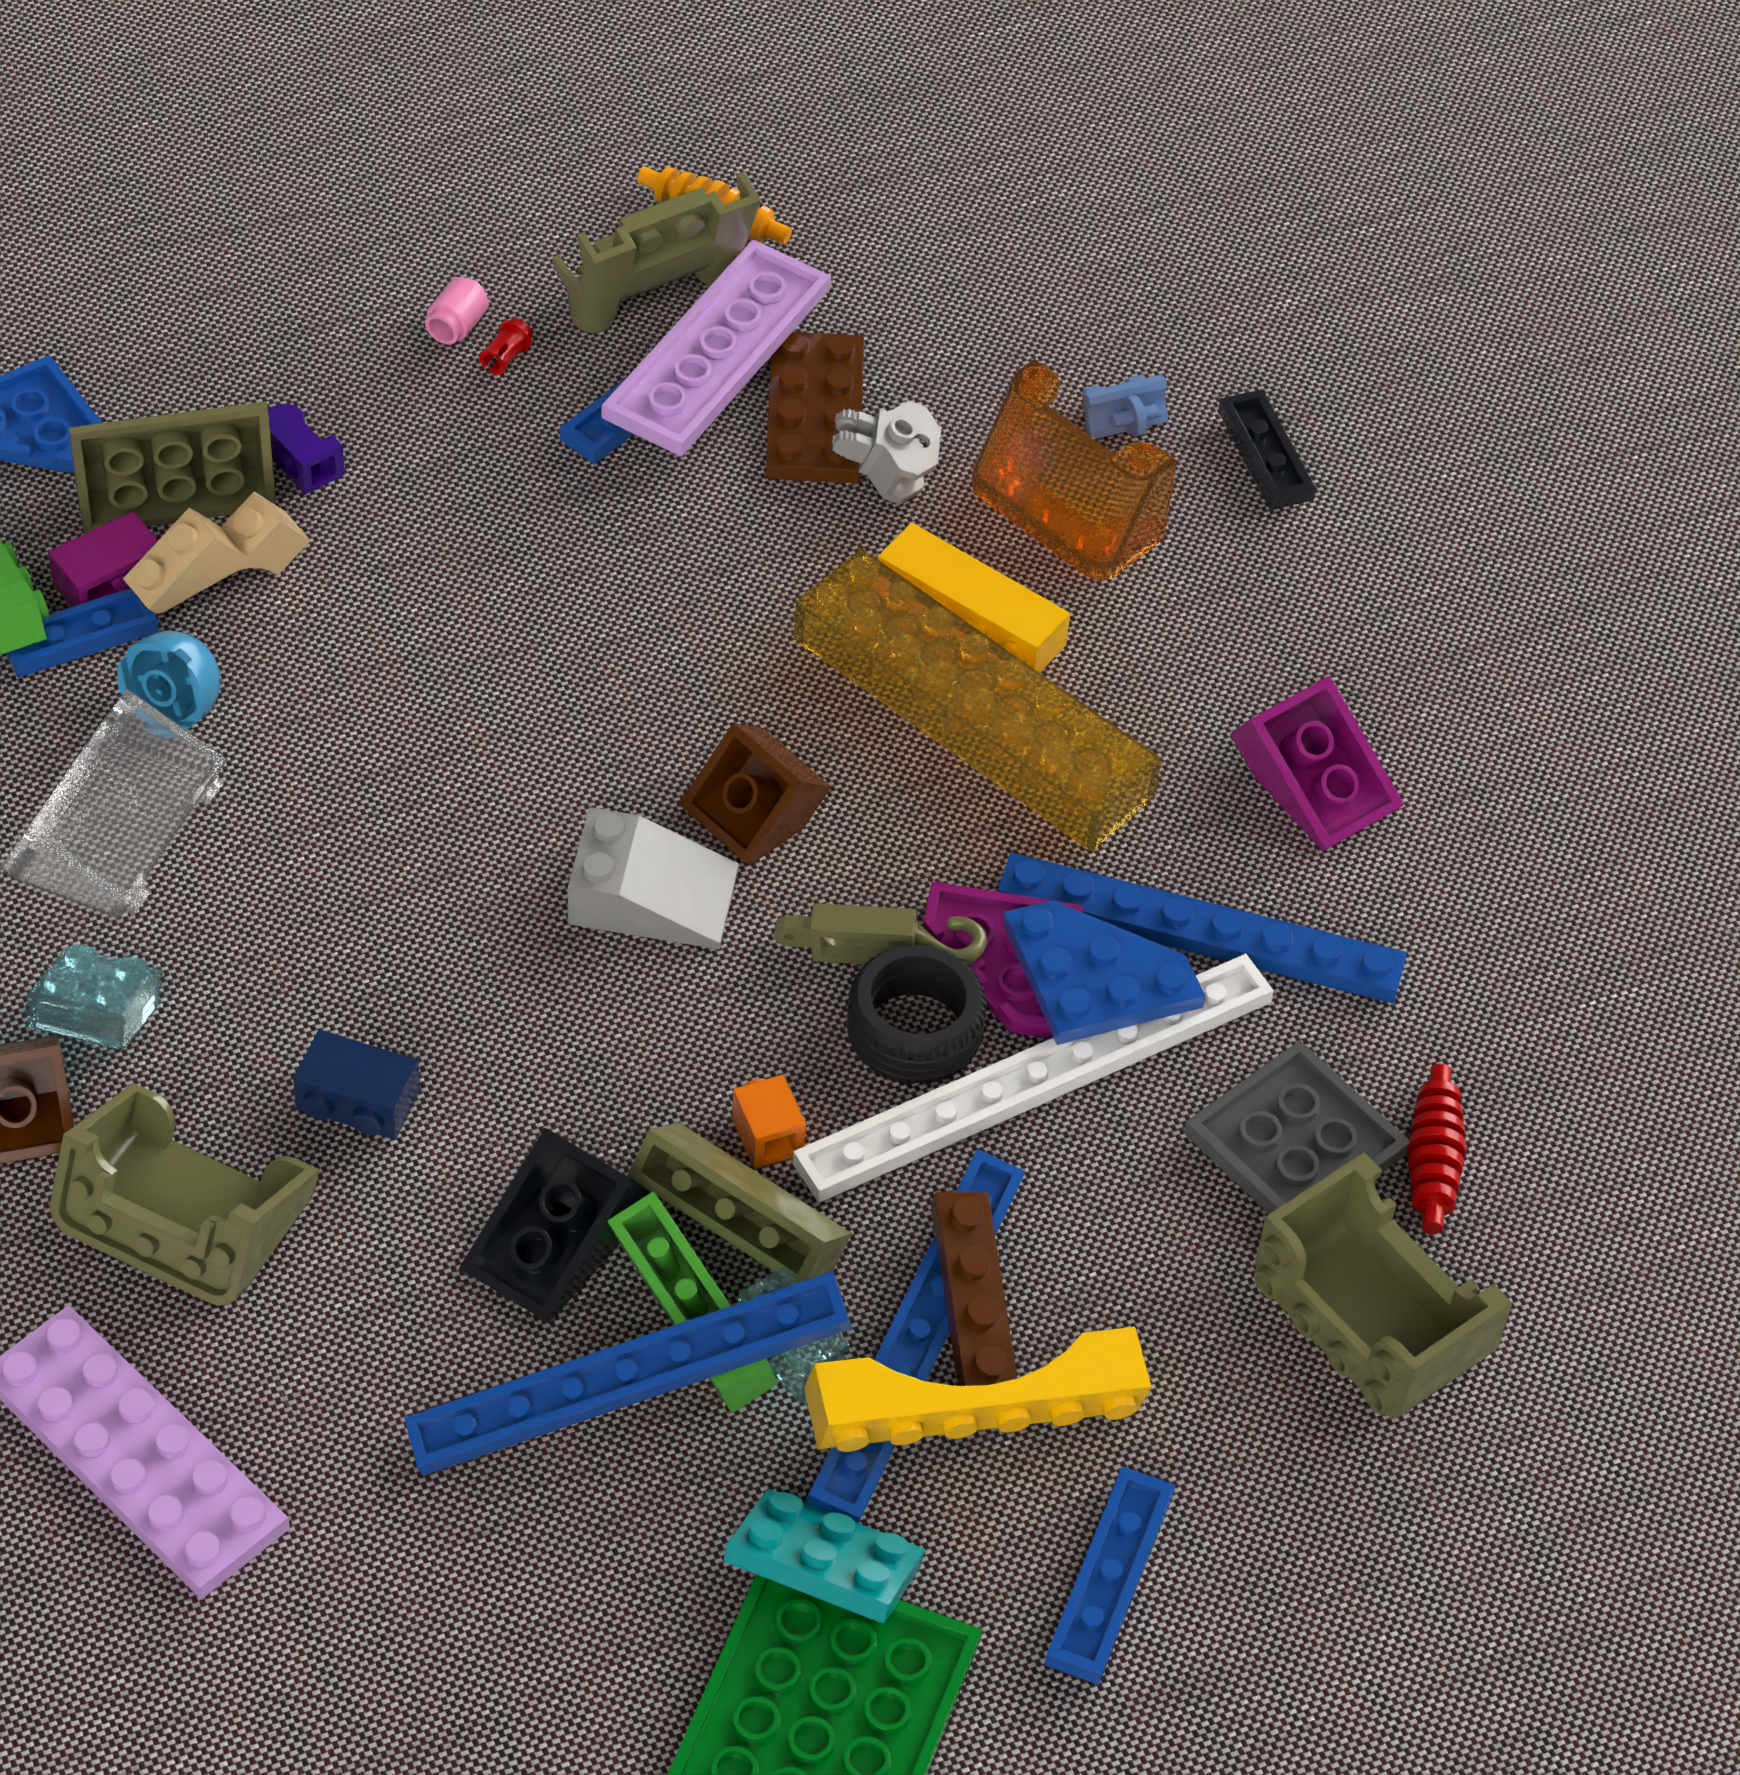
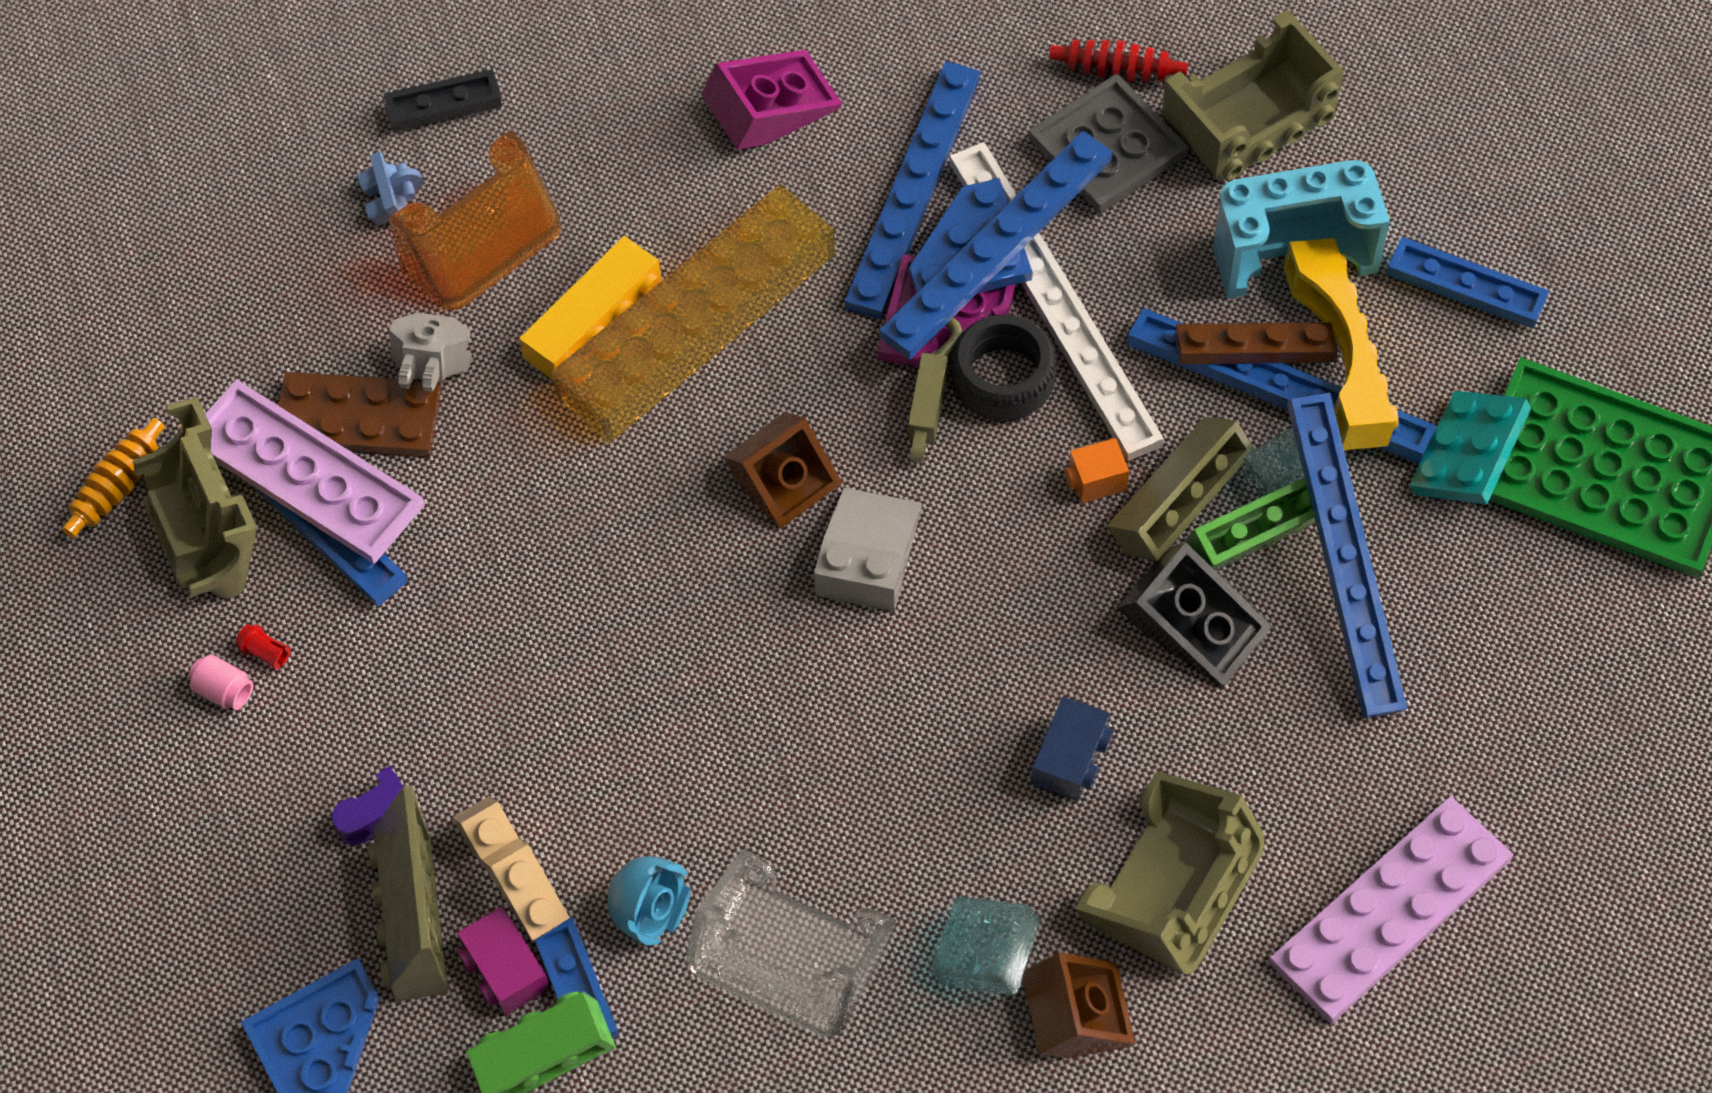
camera: 80 degrees left, 10 degrees up
none -> blue plate [879,131,1113,360]
none -> medium azure windscreen [1213,160,1390,299]

